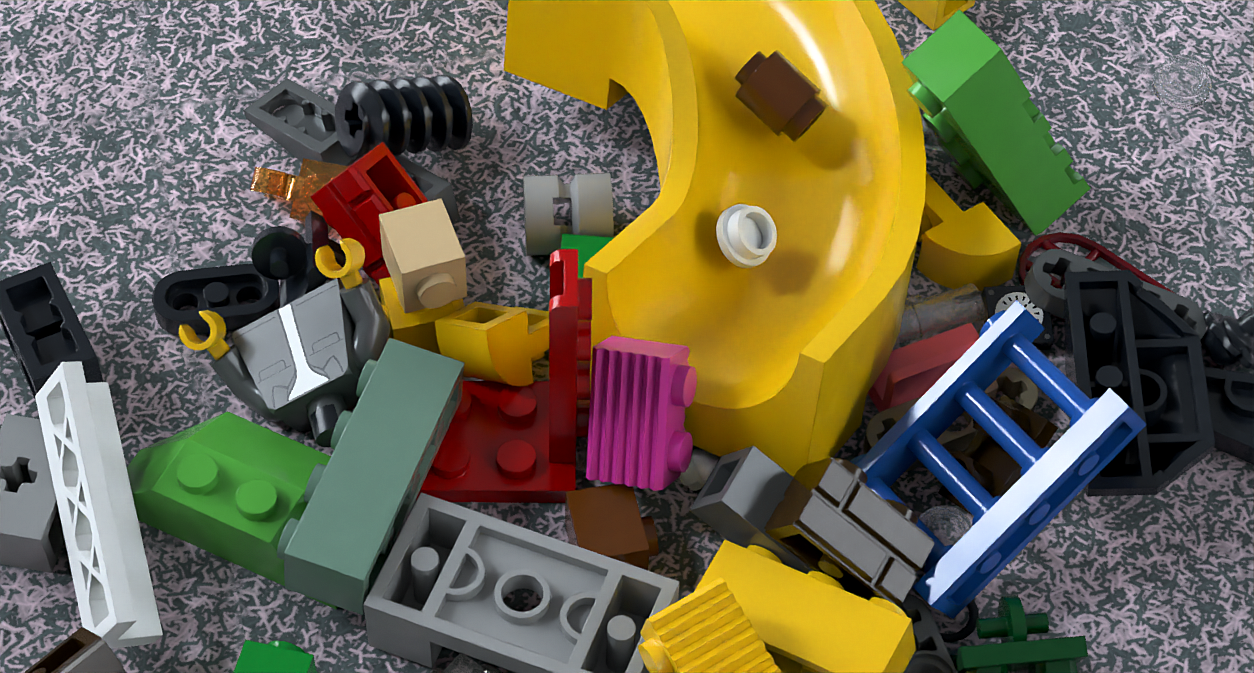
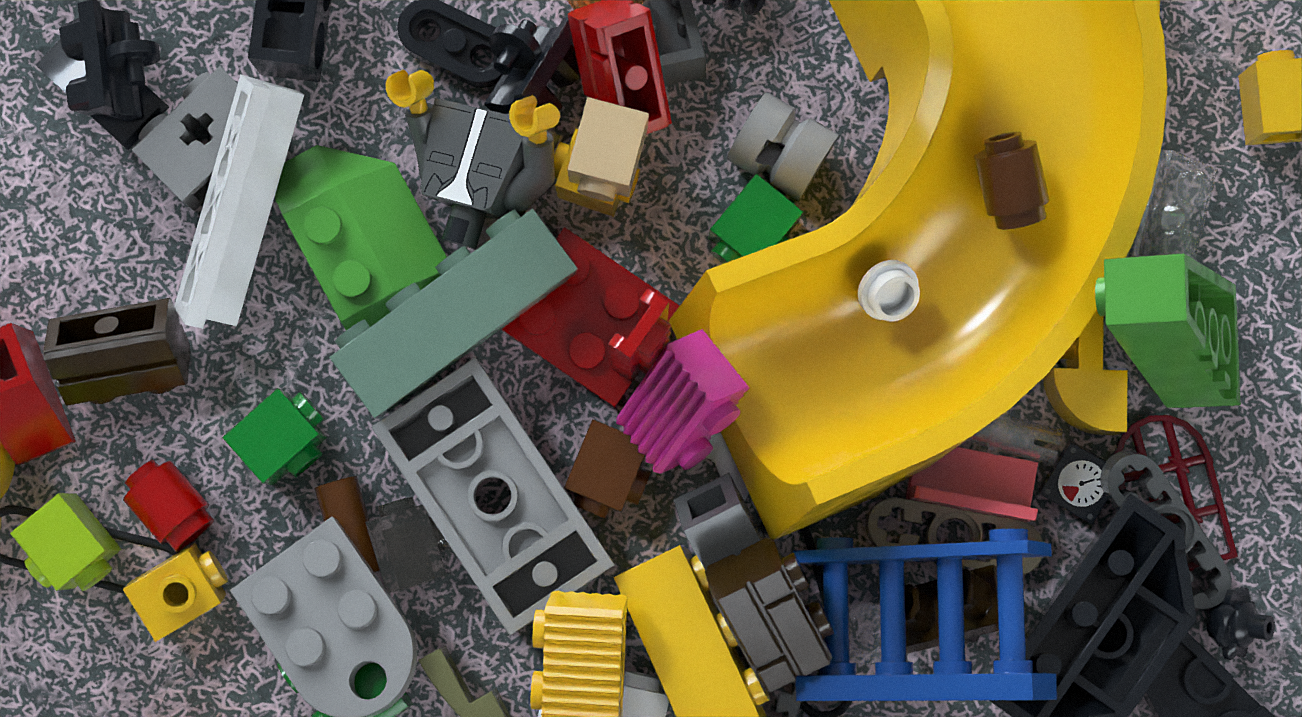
camera: 35 degrees right, 30 degrees up
yellow brick [435,301,549,386] -> none

